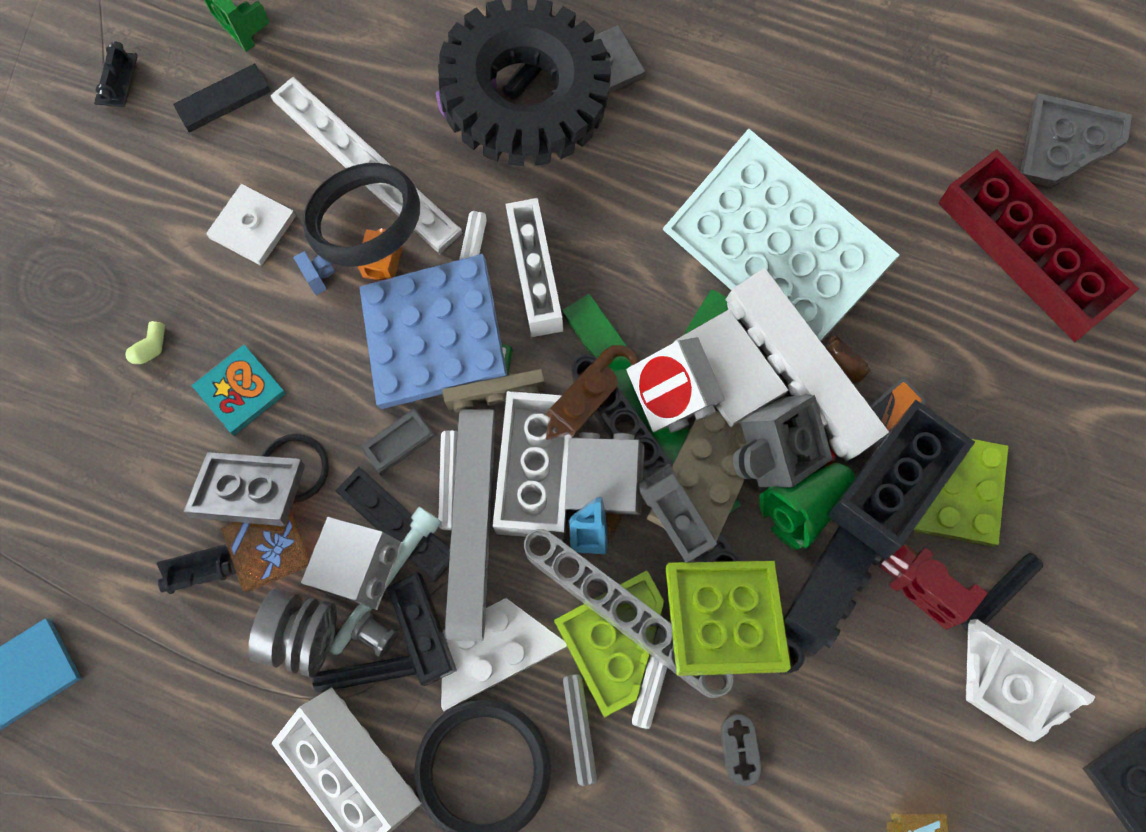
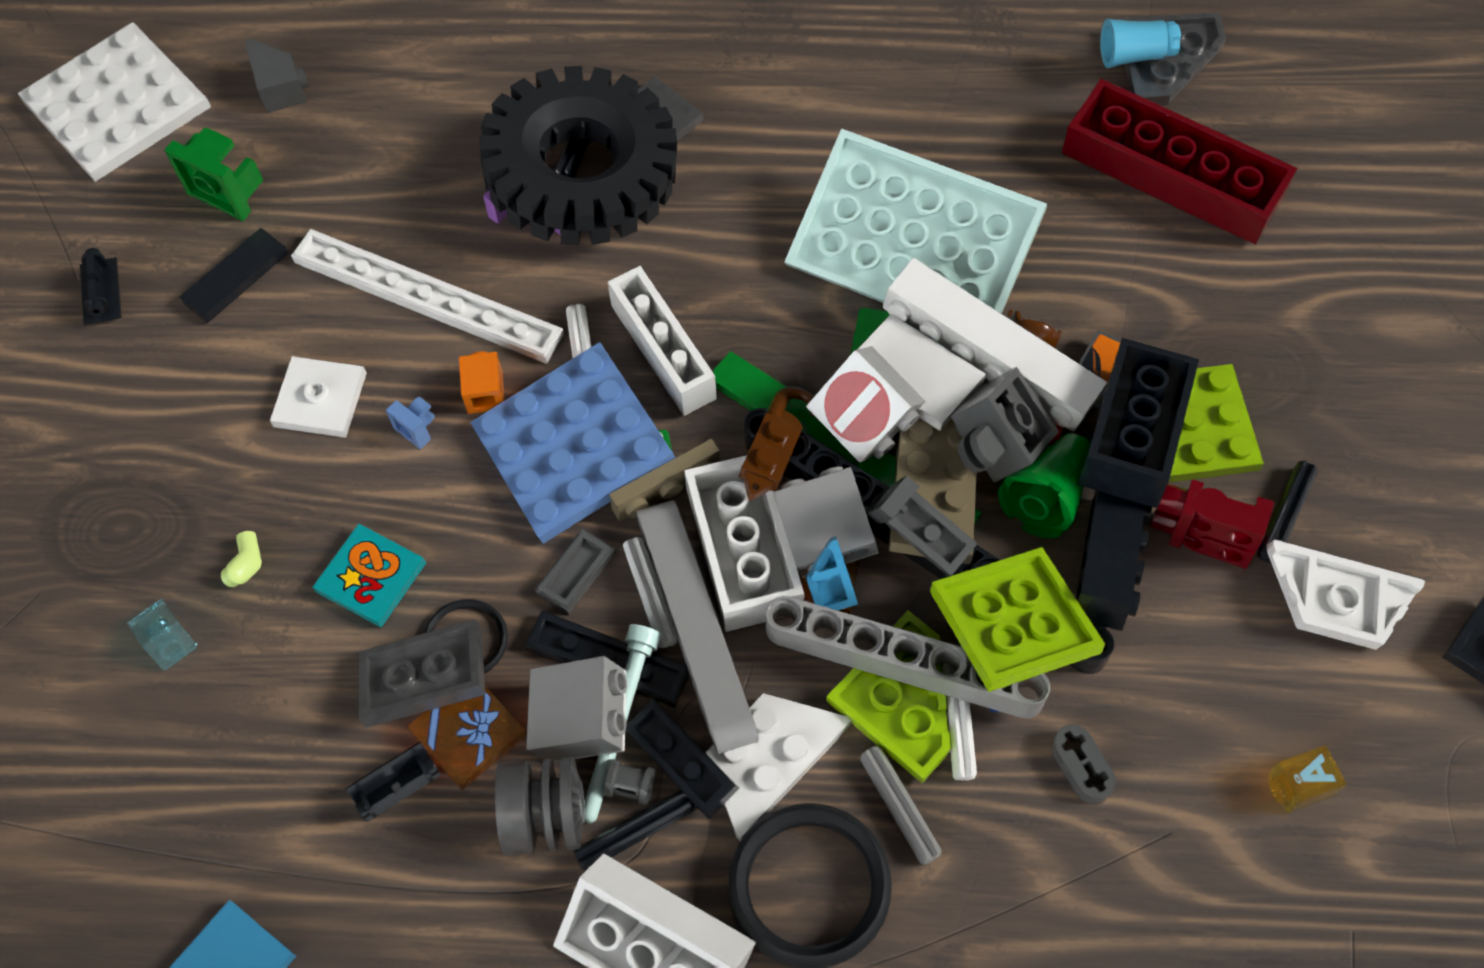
camera: 20 degrees left, 10 degrees down
black tyre [303,163,420,267] -> none
none -> clear light blue bracket [127,598,197,670]
none -> medium azure plant [1100,19,1181,69]

